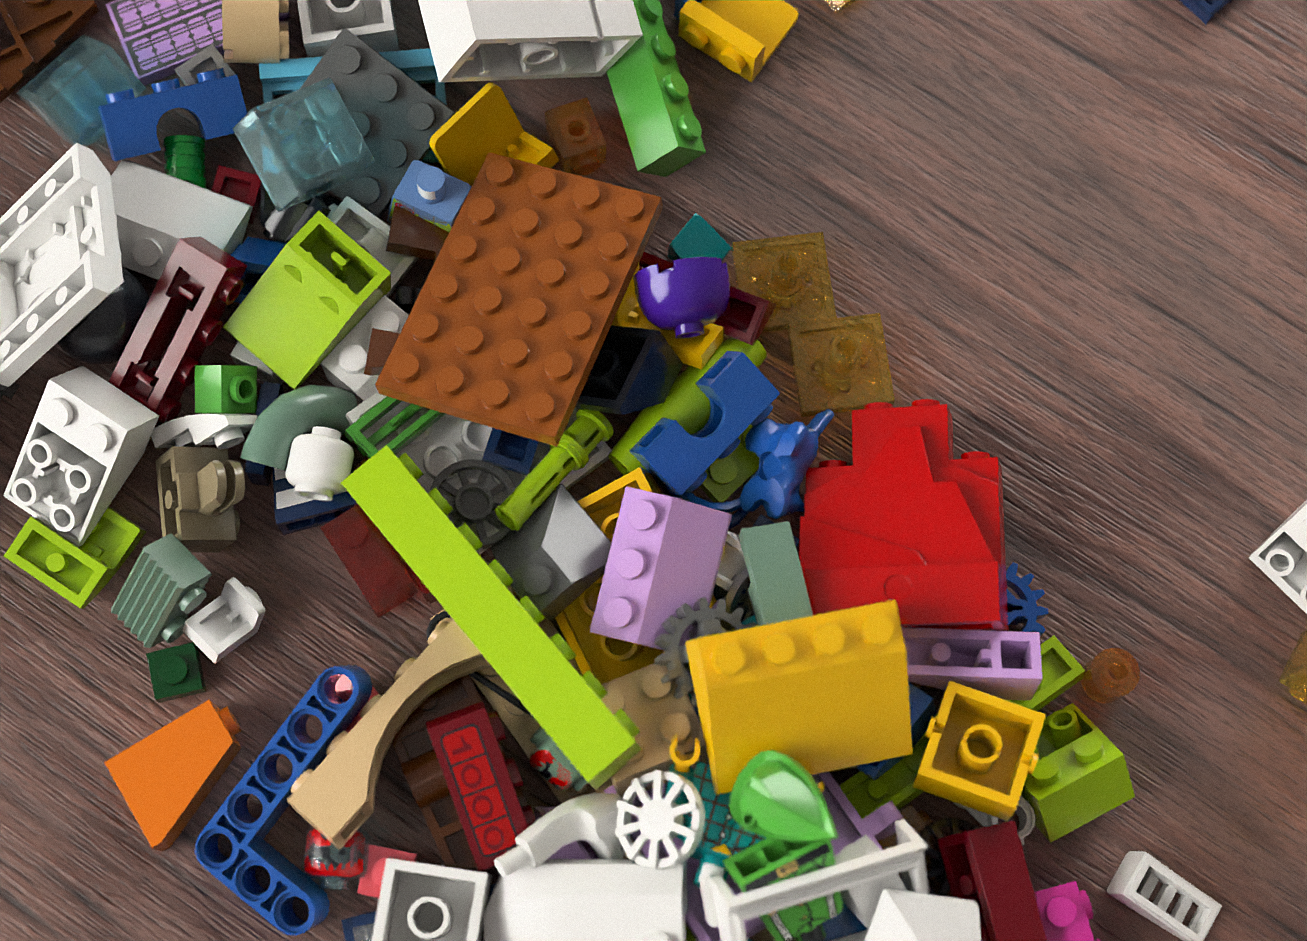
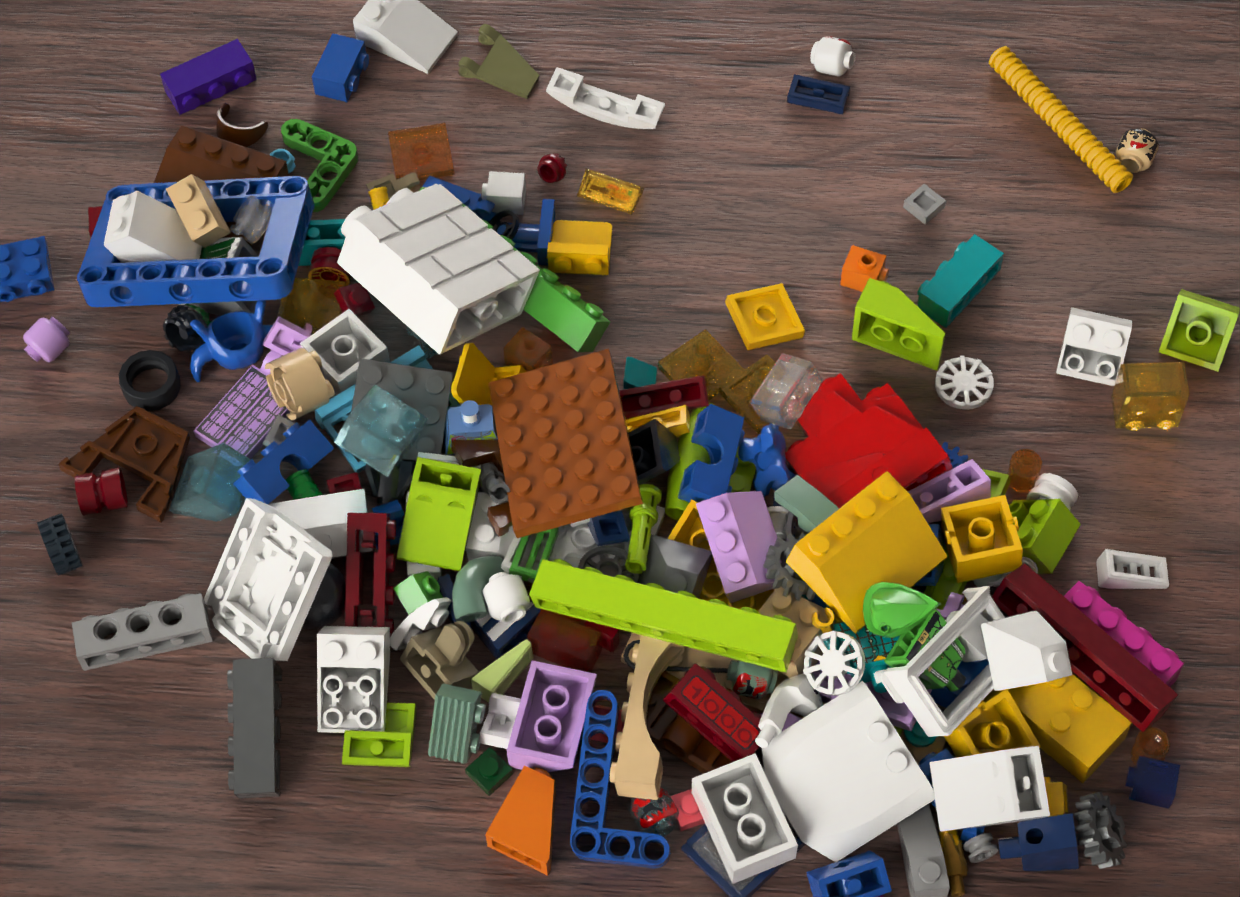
camera: 25 degrees left, 15 degrees down
dark purple cylinder [633,257,730,339] -> none
none -> yellowish green slope [471,639,533,703]
none -> dark grey pin [479,463,510,503]
none -> lavender slope [507,660,597,773]
none -> yellow plate [725,283,805,351]
none -> clear brick [750,353,823,430]
none -> orange brick [840,245,889,292]
none -> lime slope [852,278,945,371]
none -> light grey plate [903,184,946,225]
none -> teal brick [917,234,1004,328]
none -> white wheel [935,355,994,410]
none -> white wheel [1026,473,1078,510]

